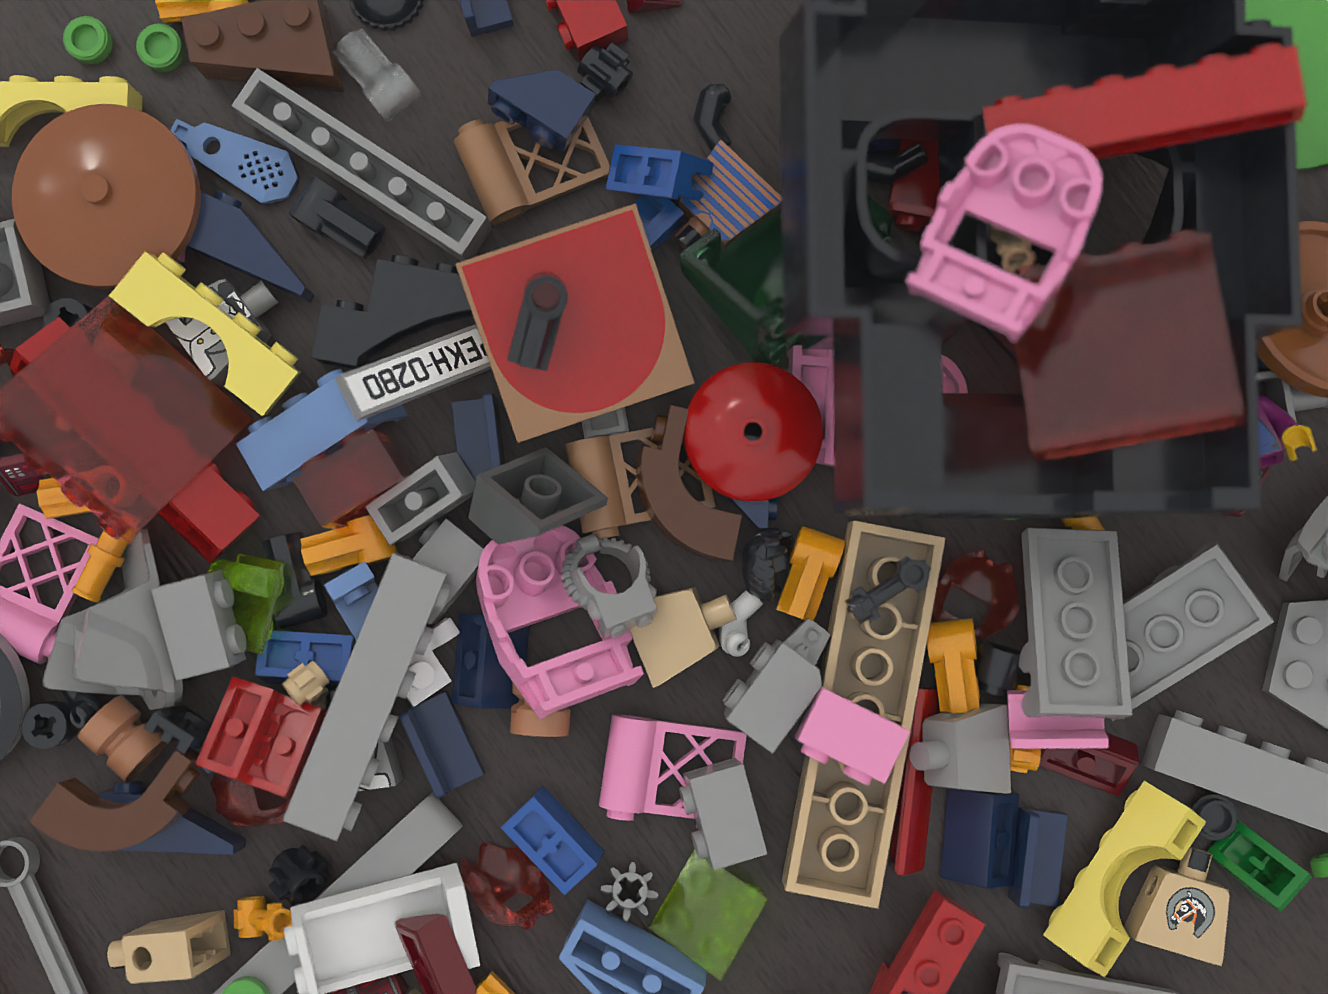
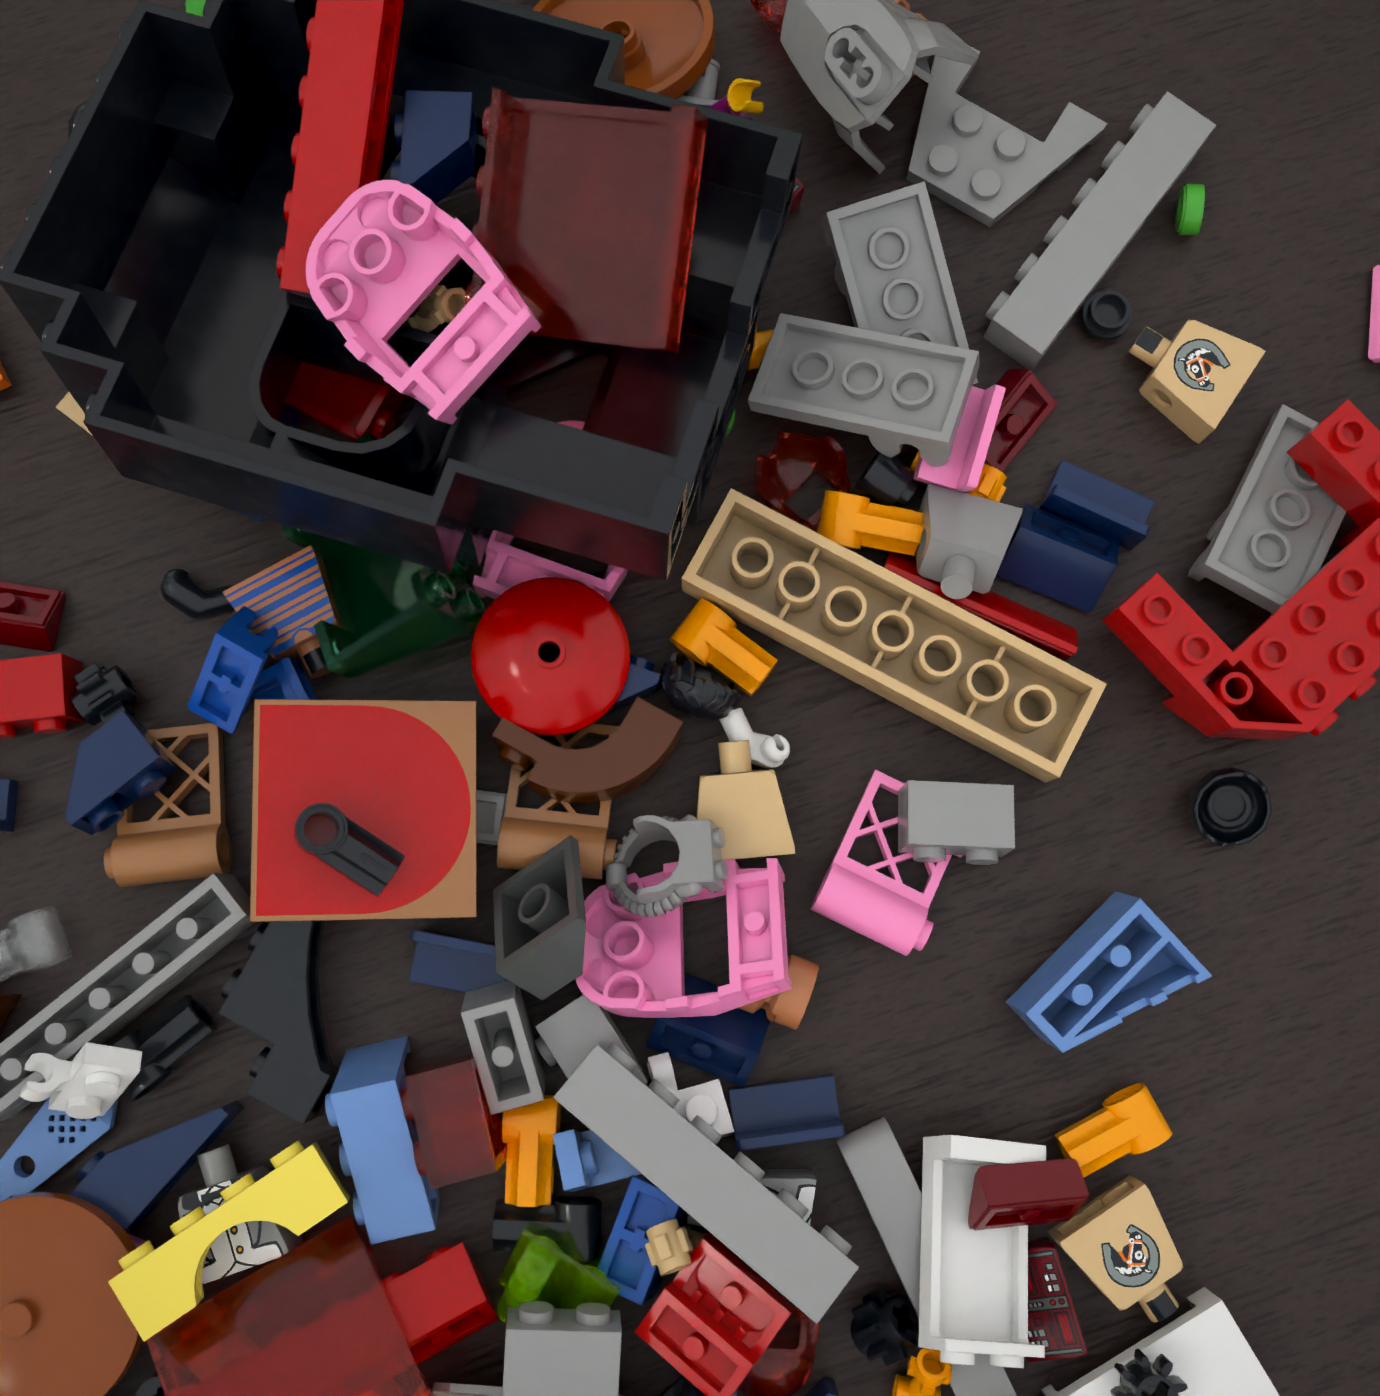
camera: 75 degrees left, 5 degrees down
tile [335,324,492,422] -> none
clear red helmet [461,842,553,930] -> none
blue hinge [501,785,605,896] -> none
light grey gear [600,862,658,923] -> none
clear neon green hinge [649,849,769,980] -> none
light grey hinge [722,618,830,754] -> none
bright pink brick [794,687,910,785] -> none
black bar [845,556,931,625] -> none
black arm [866,143,928,184] -> none
light yellow arch [1043,781,1206,977] -> none
green slope [1207,819,1312,912] -> none
none -> white plate [20,1042,142,1119]
none -> dark blue slope [390,90,478,204]

